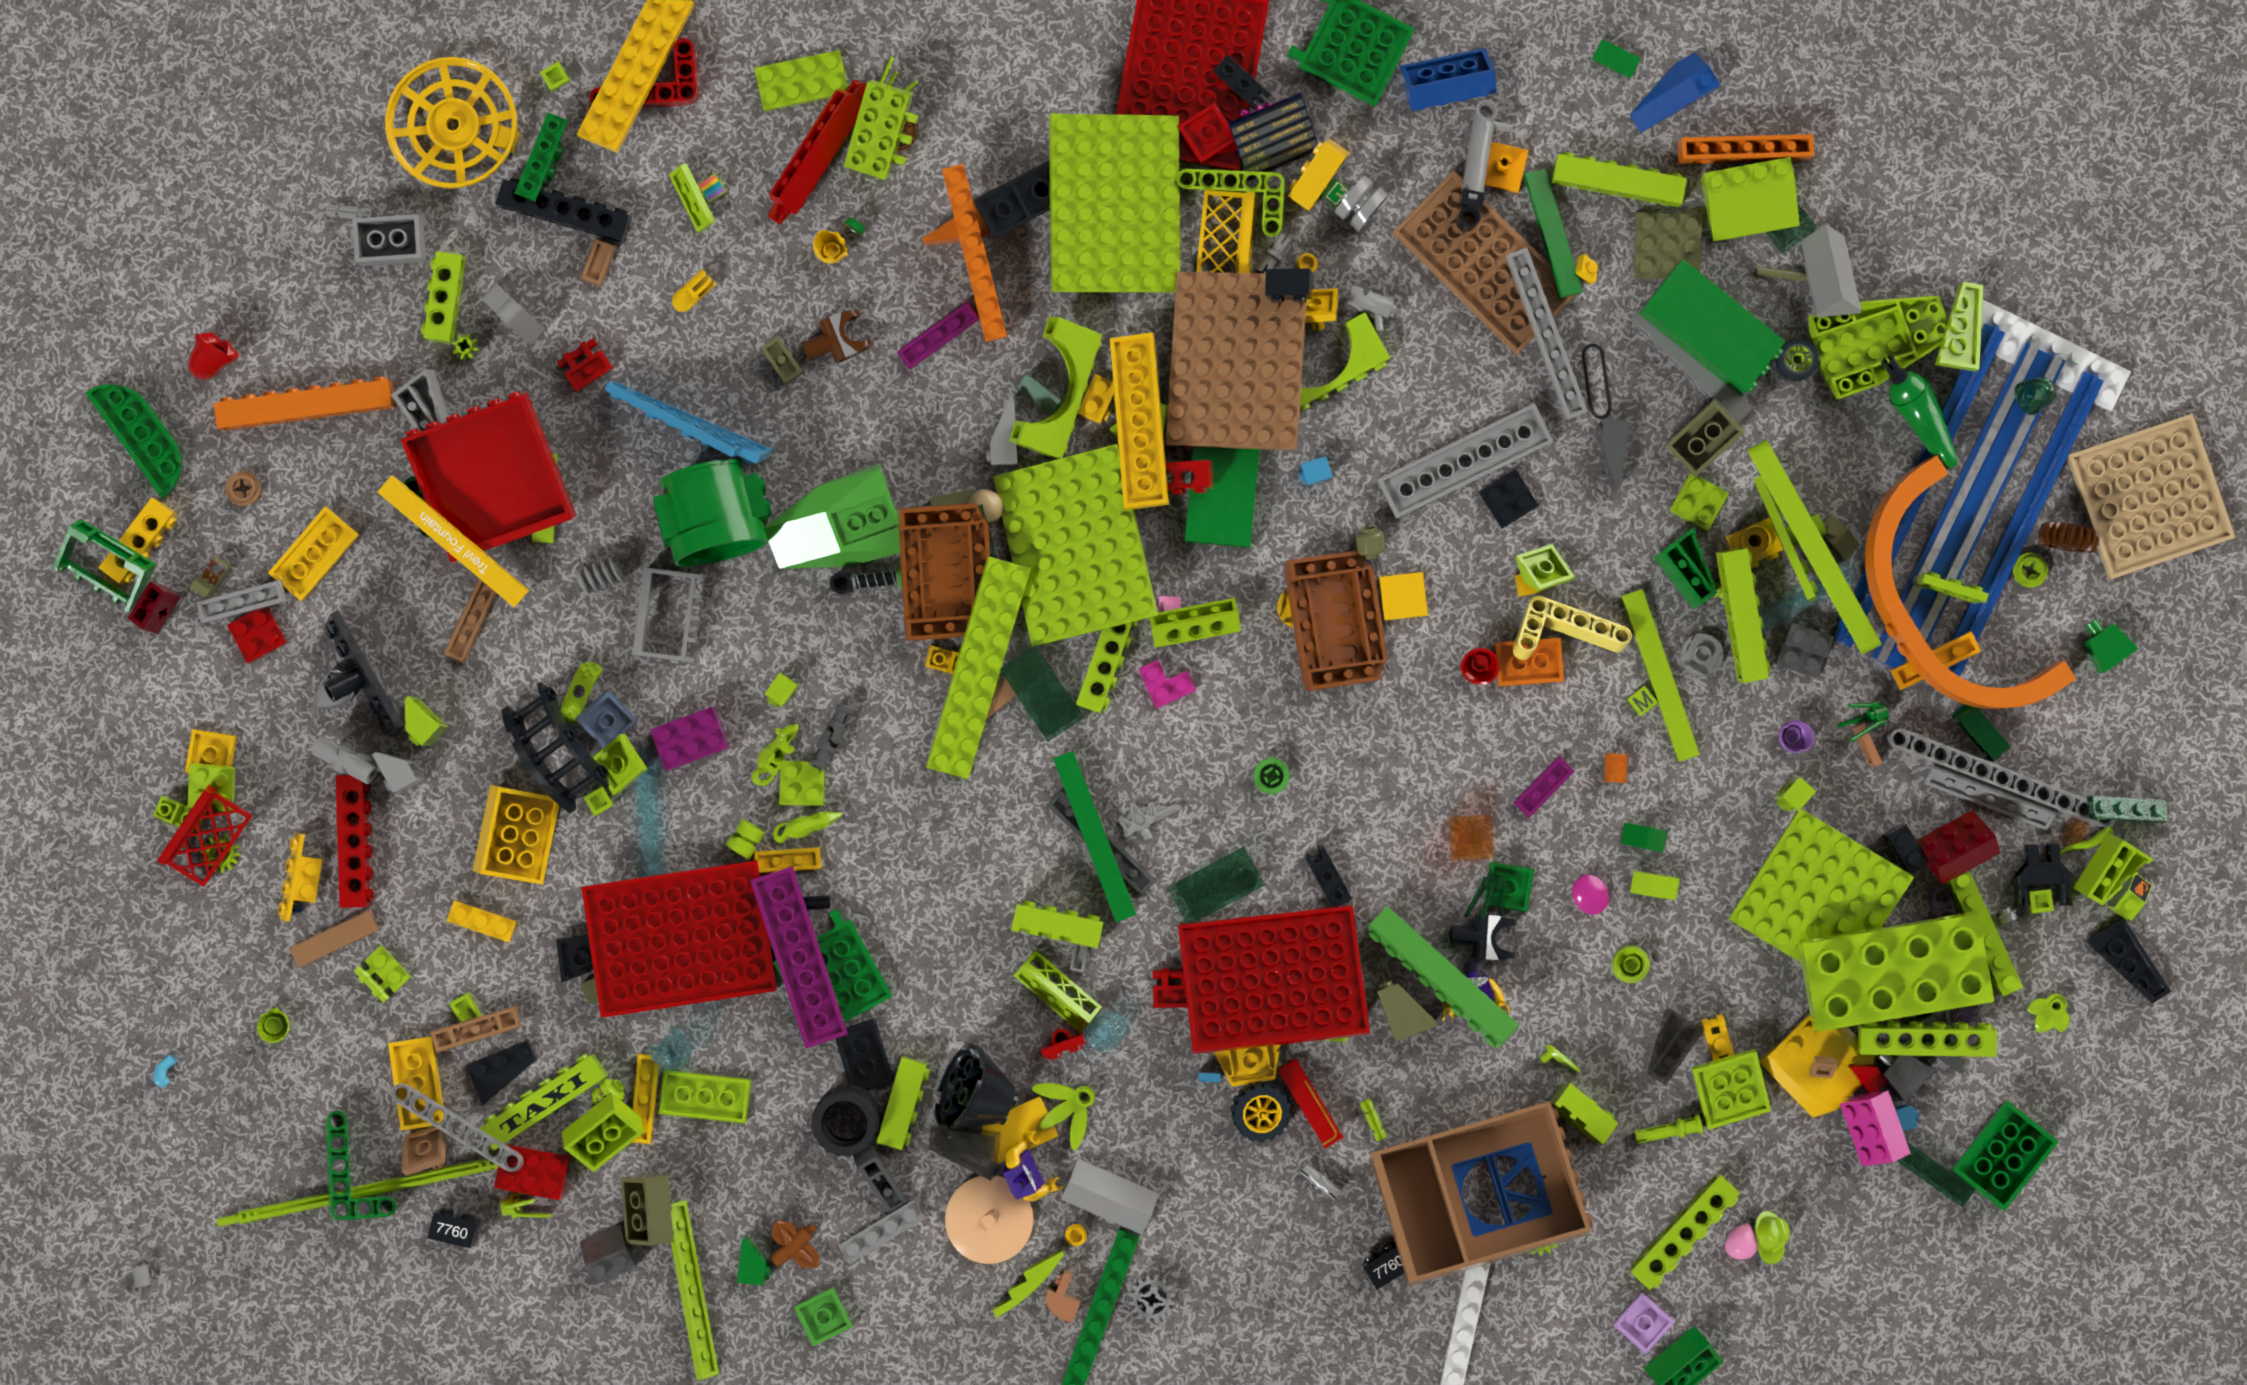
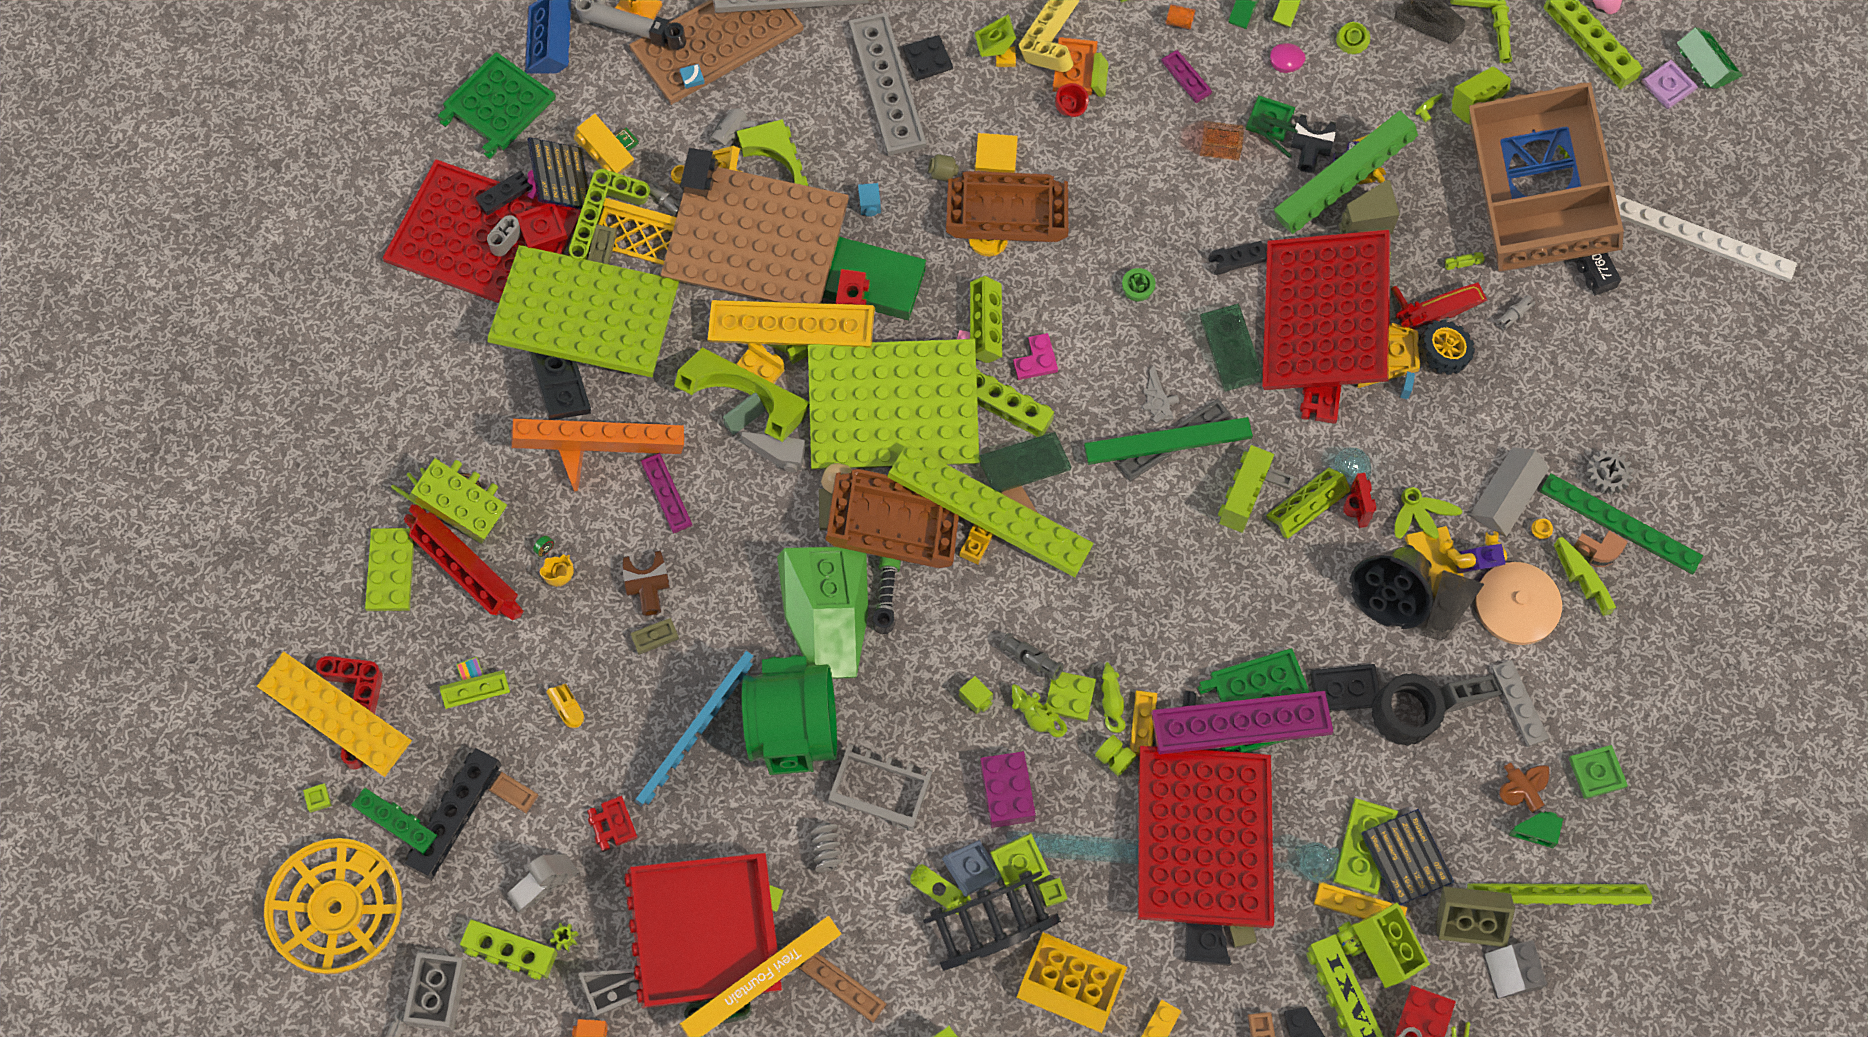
camera: 75 degrees left, 20 degrees down
lime brick [877,1056,930,1150] -> none
light grey wheel [1334,175,1389,232] -> none
none -> light grey beam [487,215,521,256]
none -> olive plate [588,224,618,265]
none -> dark azure tile [680,64,705,89]
none -> lime tile [1091,52,1109,97]
none -> piece [1361,809,1454,906]
none -> red piece [1391,286,1427,328]

